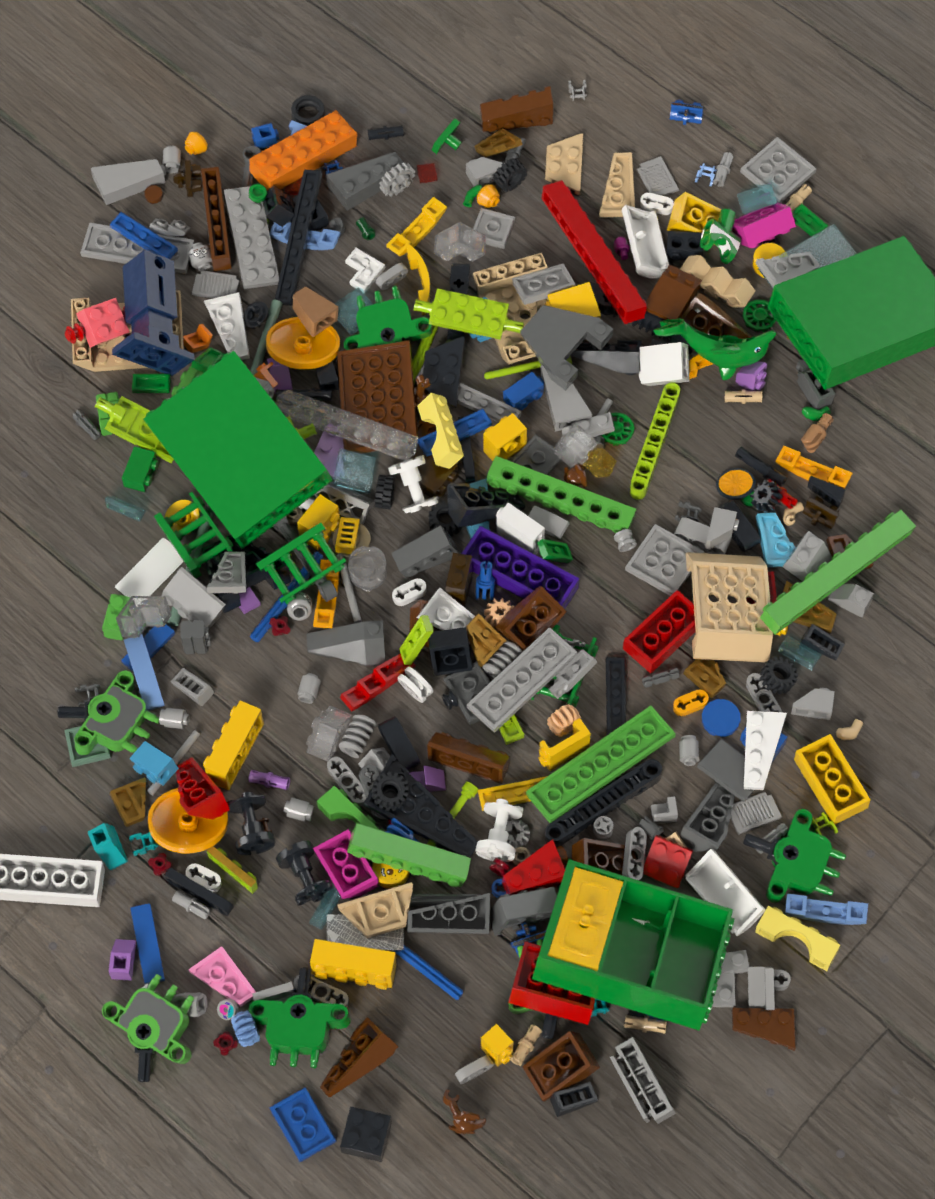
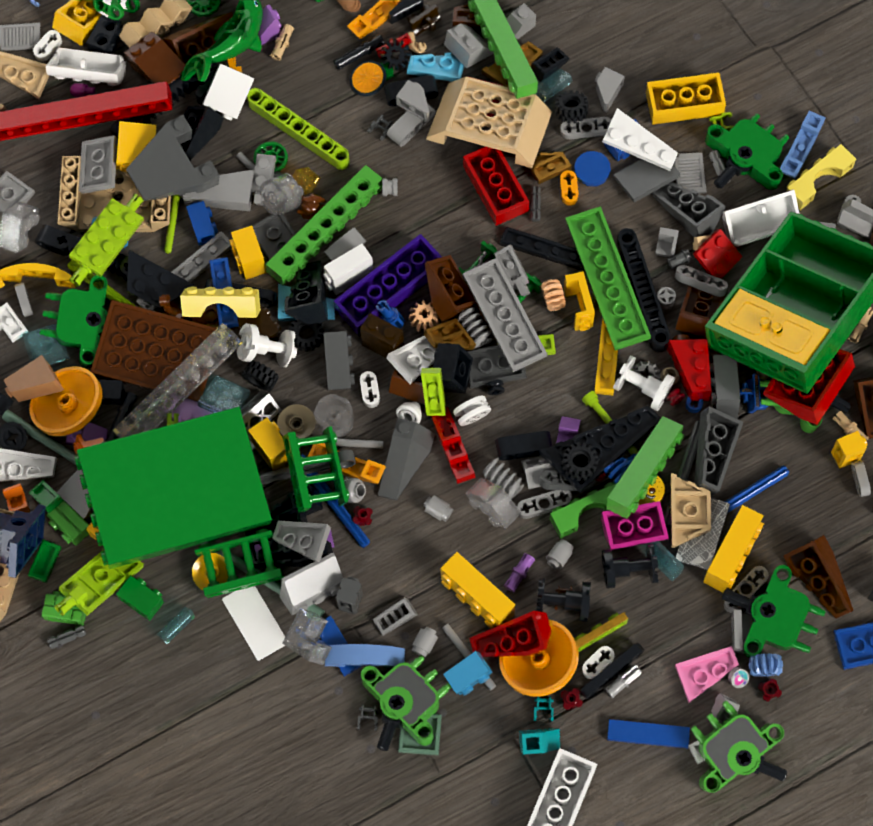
camera: 70 degrees left, 5 degrees up
bright green brick [102,594,132,640] -> none
medium lavender slope [109,939,136,980] -> none
pearl gold wing [110,777,146,827] -> none
yellow slope [335,517,360,554] -> none
reddish brown slope [427,732,510,784] -> none
green plate [537,539,573,563] -> none
light grey plate [625,524,704,596] -> none
light grey brick [679,735,699,766] -> none
tan arm [836,719,863,740] -> none
none -> white brick [396,401,422,424]

